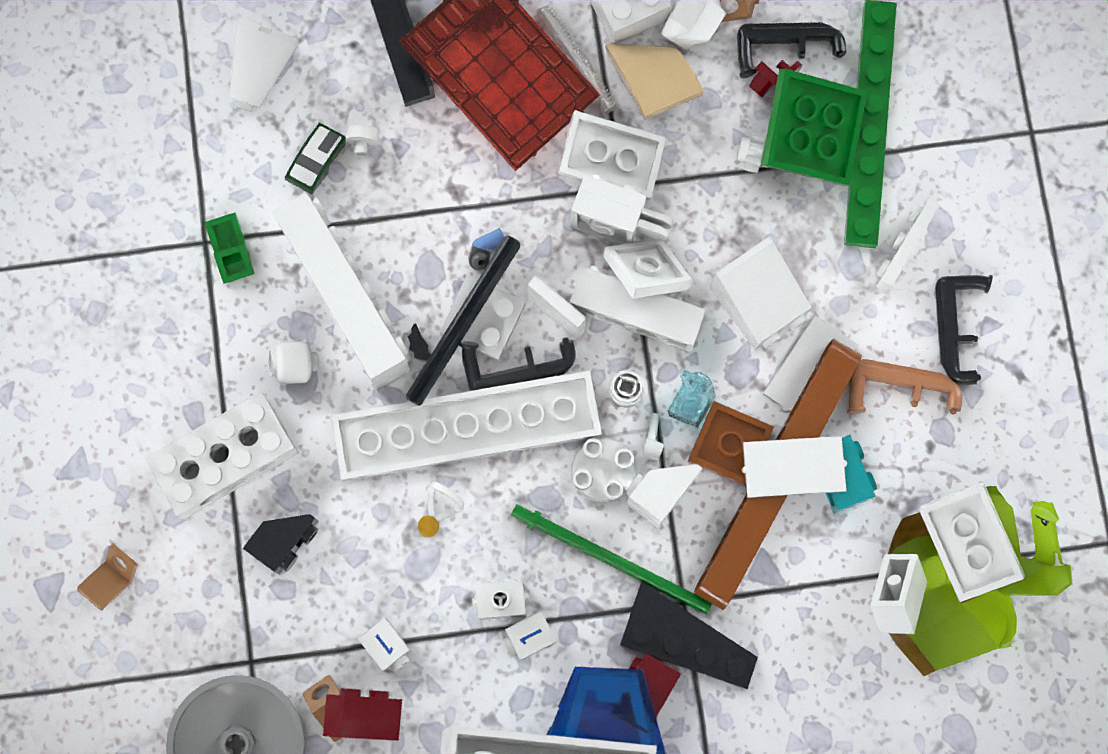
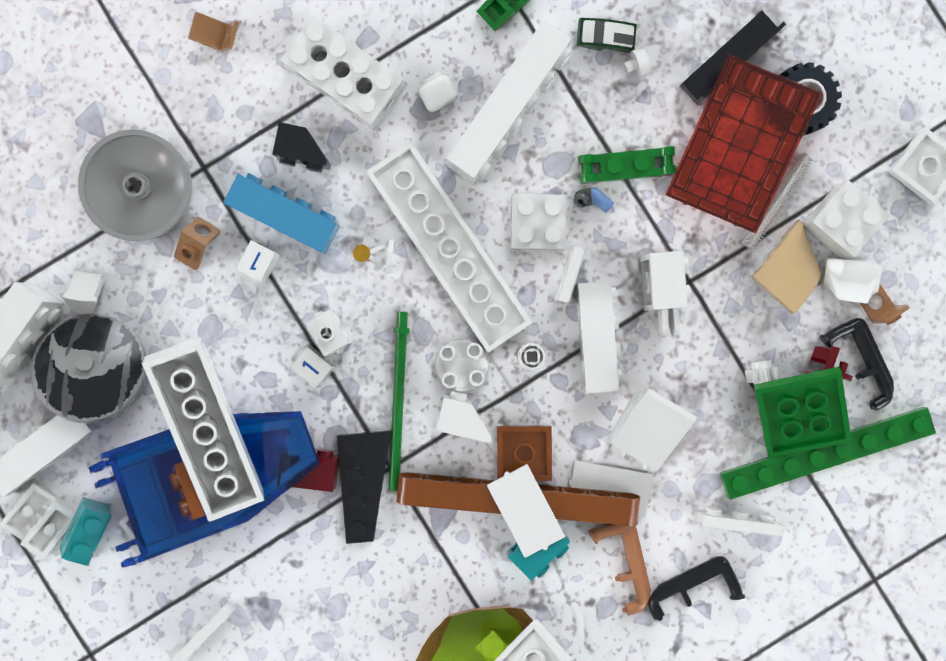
camera: 65 degrees right, 10 degrees up
dark red brick [323,688,402,741] -> none
black axle [406,235,520,406] -> none
black piece [408,324,431,362] -> none
black piece [459,337,576,391] -> none
white plate [557,110,666,200] -> none
white plate [603,239,692,299] -> none
white hand [643,413,664,461] -> none
clear light blue bracket [667,370,716,428] -> none
white brick [870,554,927,634] -> none
none -> dark azure brick [223,173,340,255]
none -> green plate [578,146,677,184]

